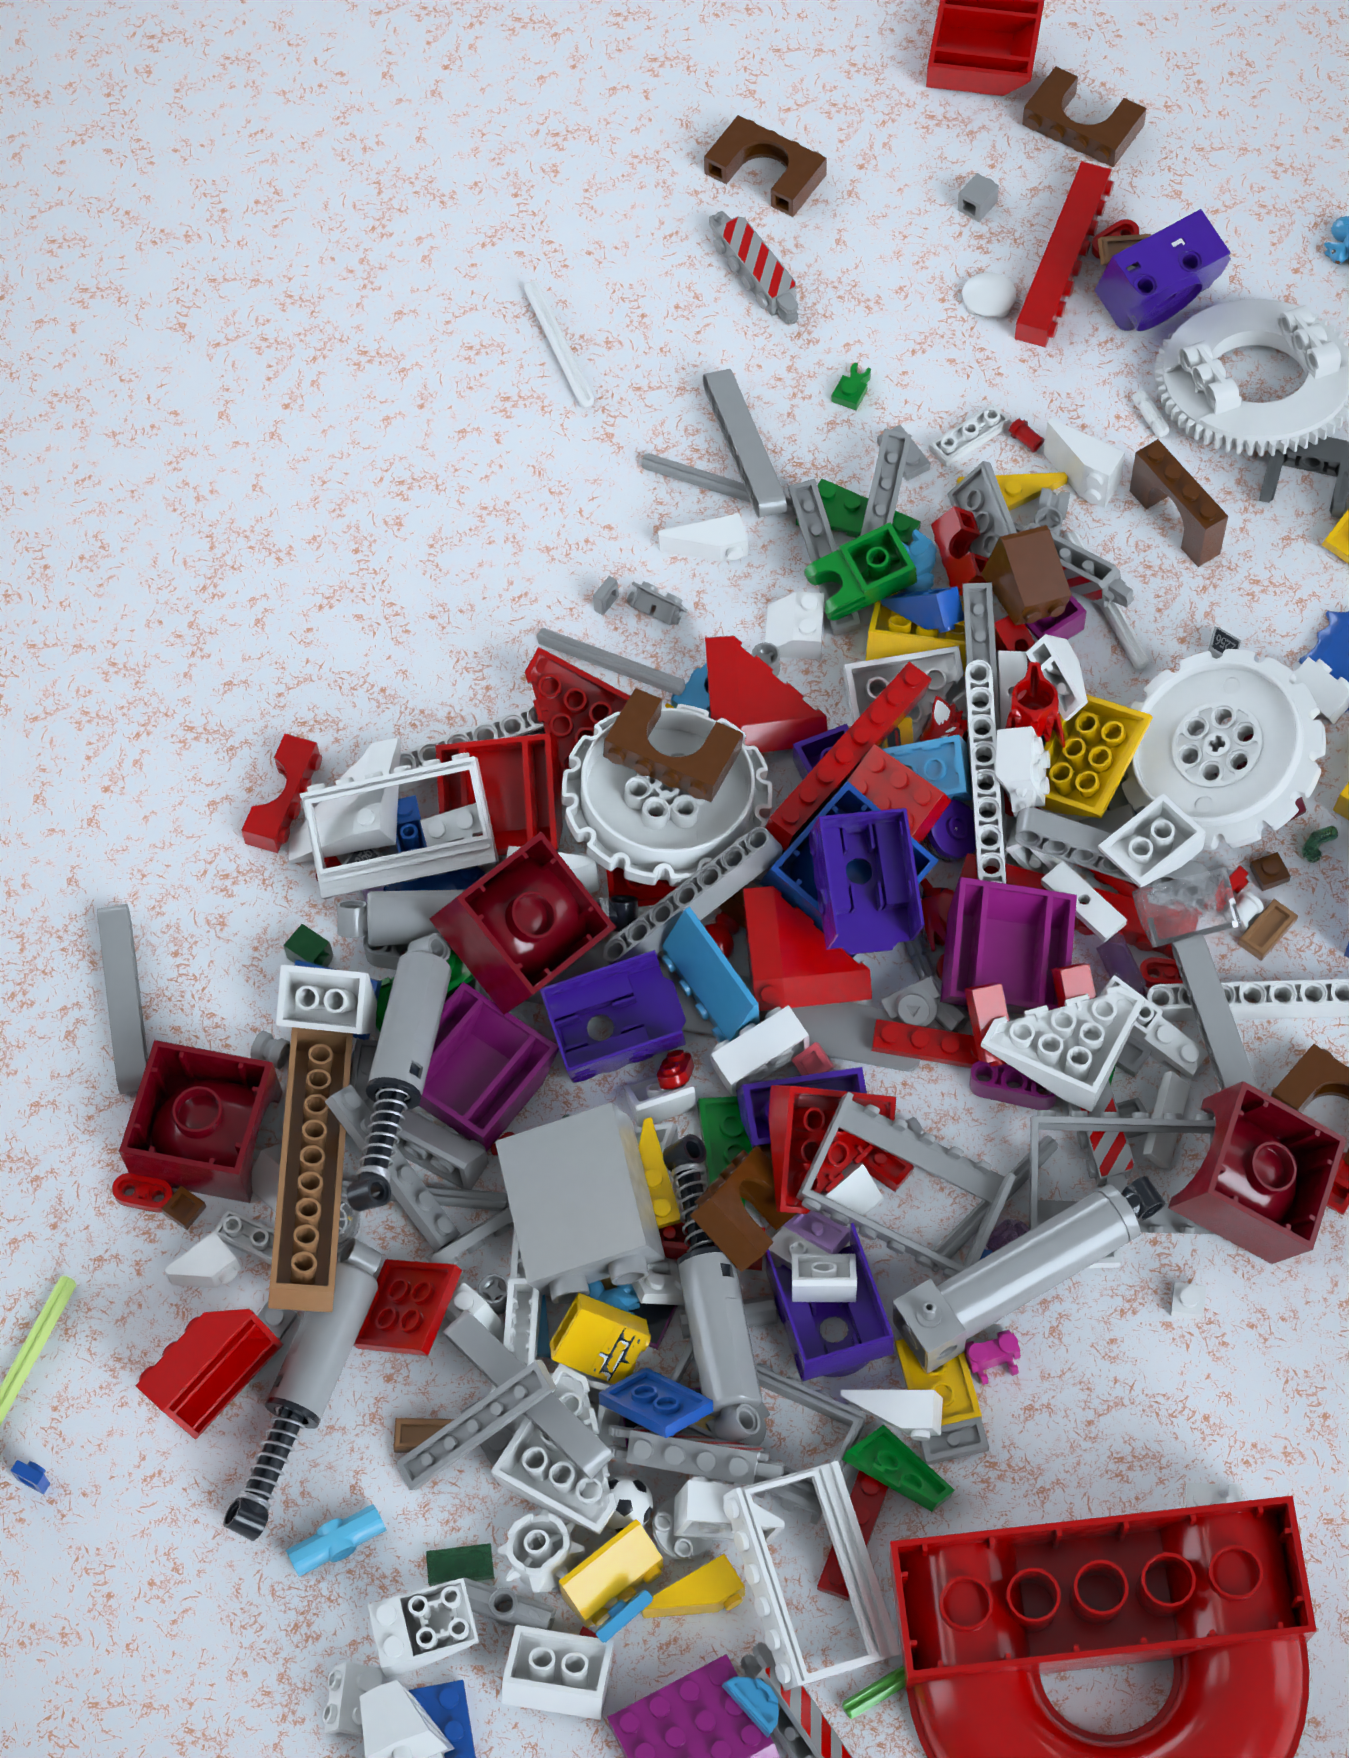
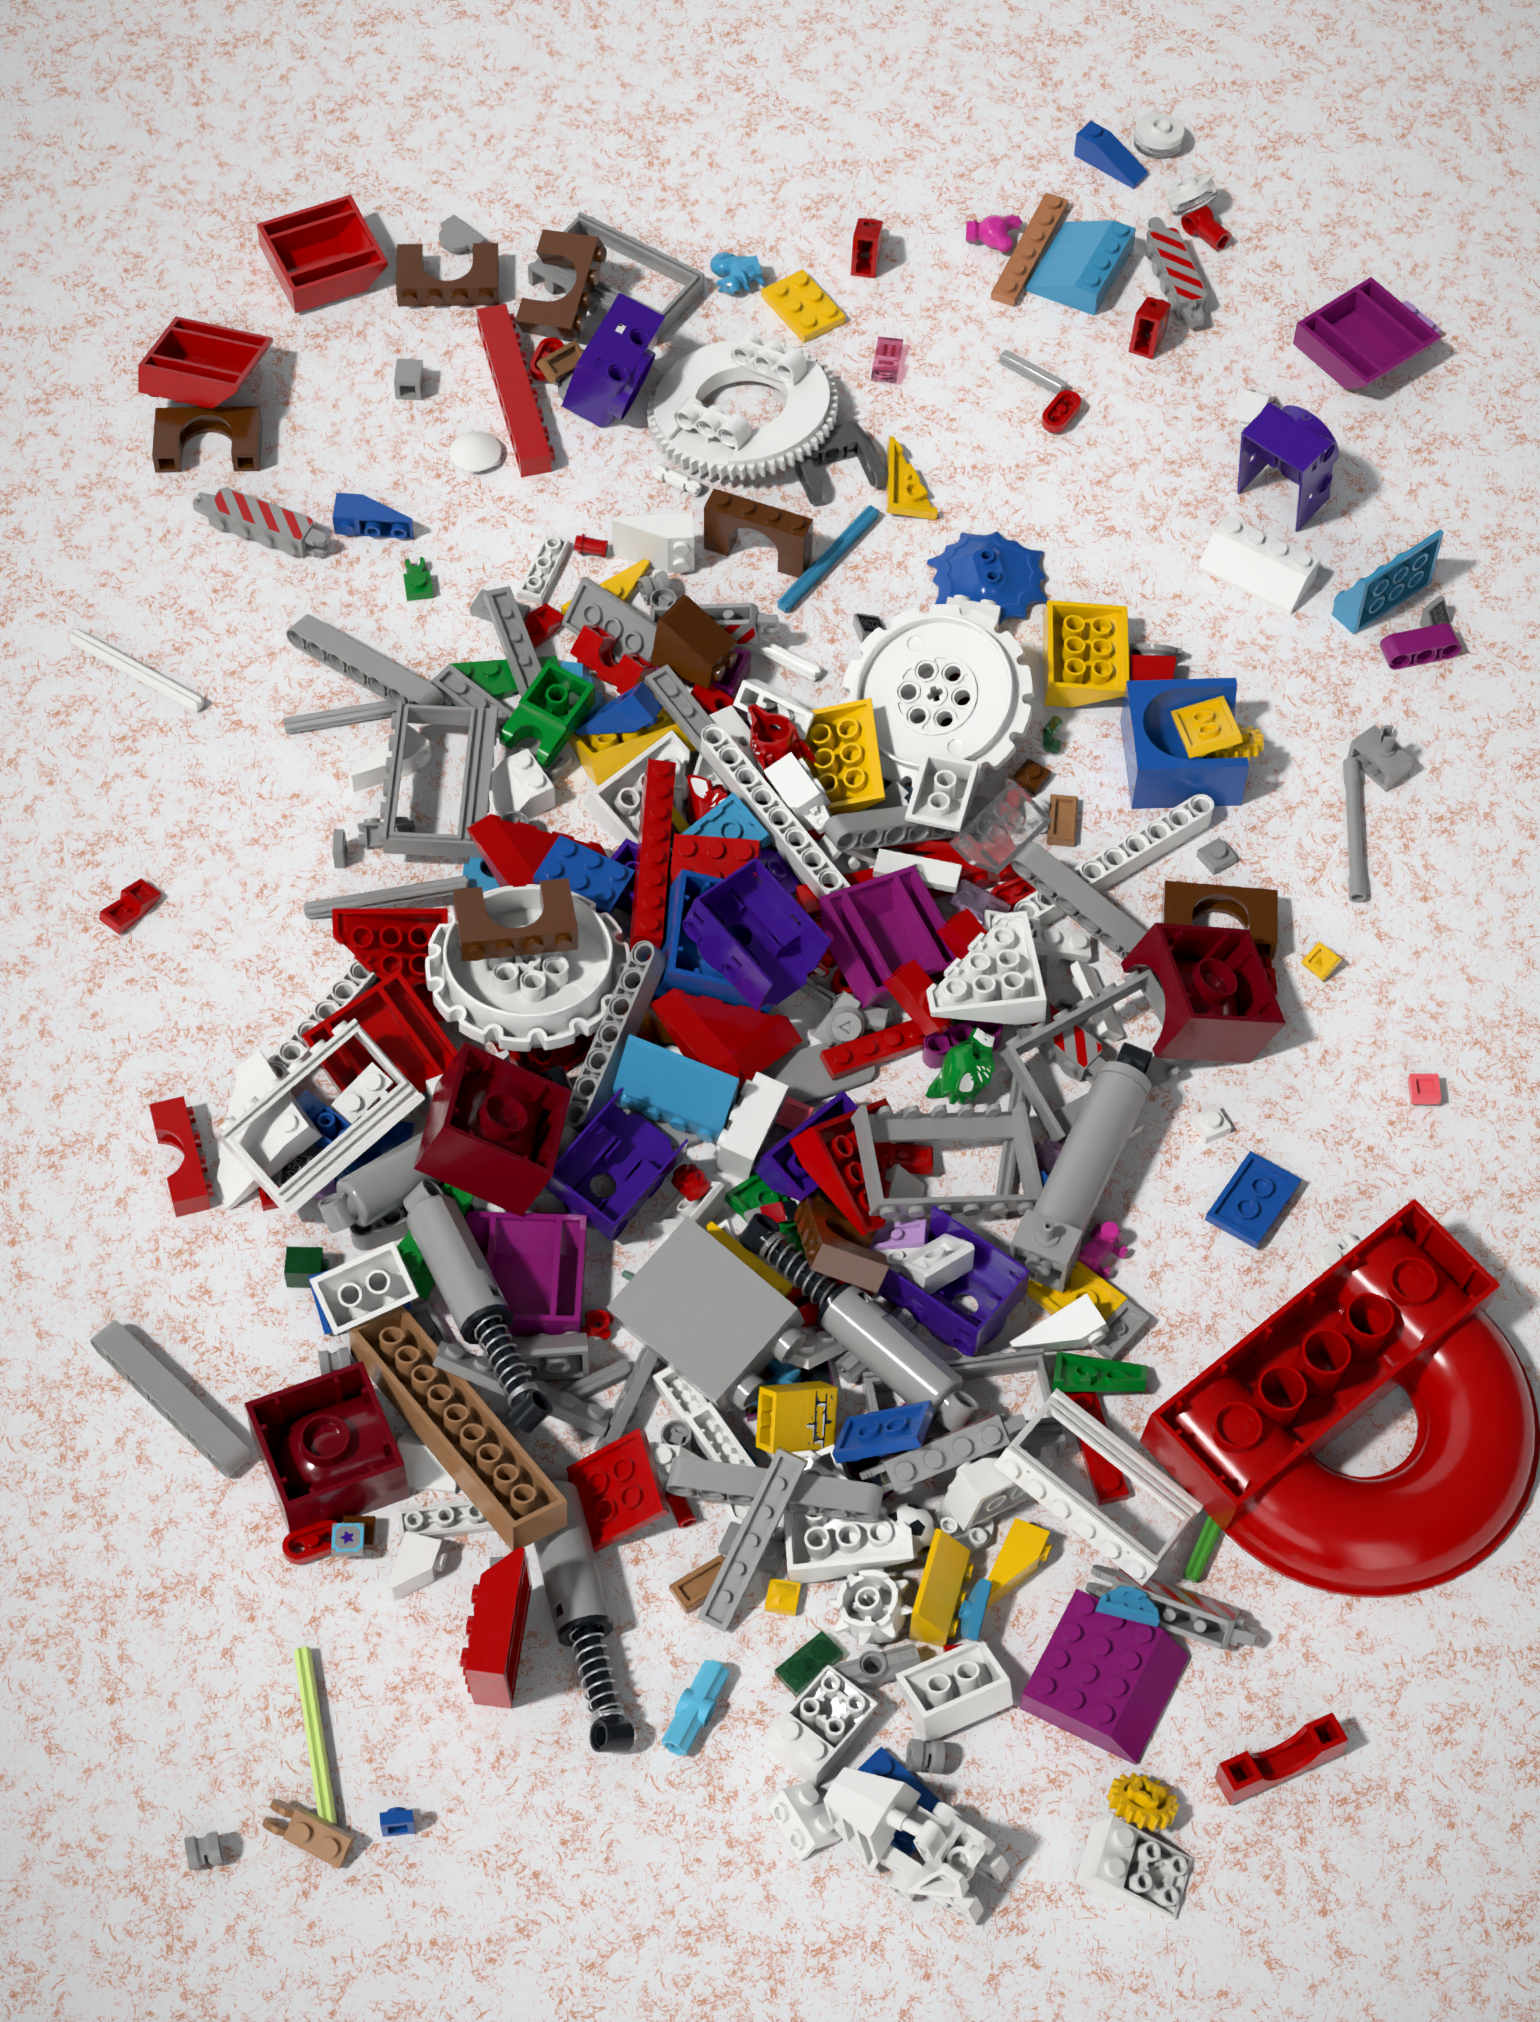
camera: 40 degrees left, 5 degrees down
none -> red slope [99,879,161,935]
none -> red slope [138,316,273,409]
none -> light grey tile [331,1523,365,1557]
none -> blue slope [333,493,414,539]
none -> light grey window [377,702,499,858]
none -> light grey piece [439,215,486,254]
none -> reddish brown arch [515,229,607,340]
none -> red slope [524,603,564,649]
none -> light grey window [528,212,704,344]
none -> blue plate [533,835,635,915]
none -> red pin [664,1491,697,1529]
none -> sticker [744,1200,798,1223]
none -> yellow tile [765,1578,801,1616]
none -> dark azure axle [777,505,879,613]
none -> light grey wheel [906,1739,945,1774]
none -> green piece [925,1028,995,1105]
none -> blue plate [1205,1151,1302,1249]

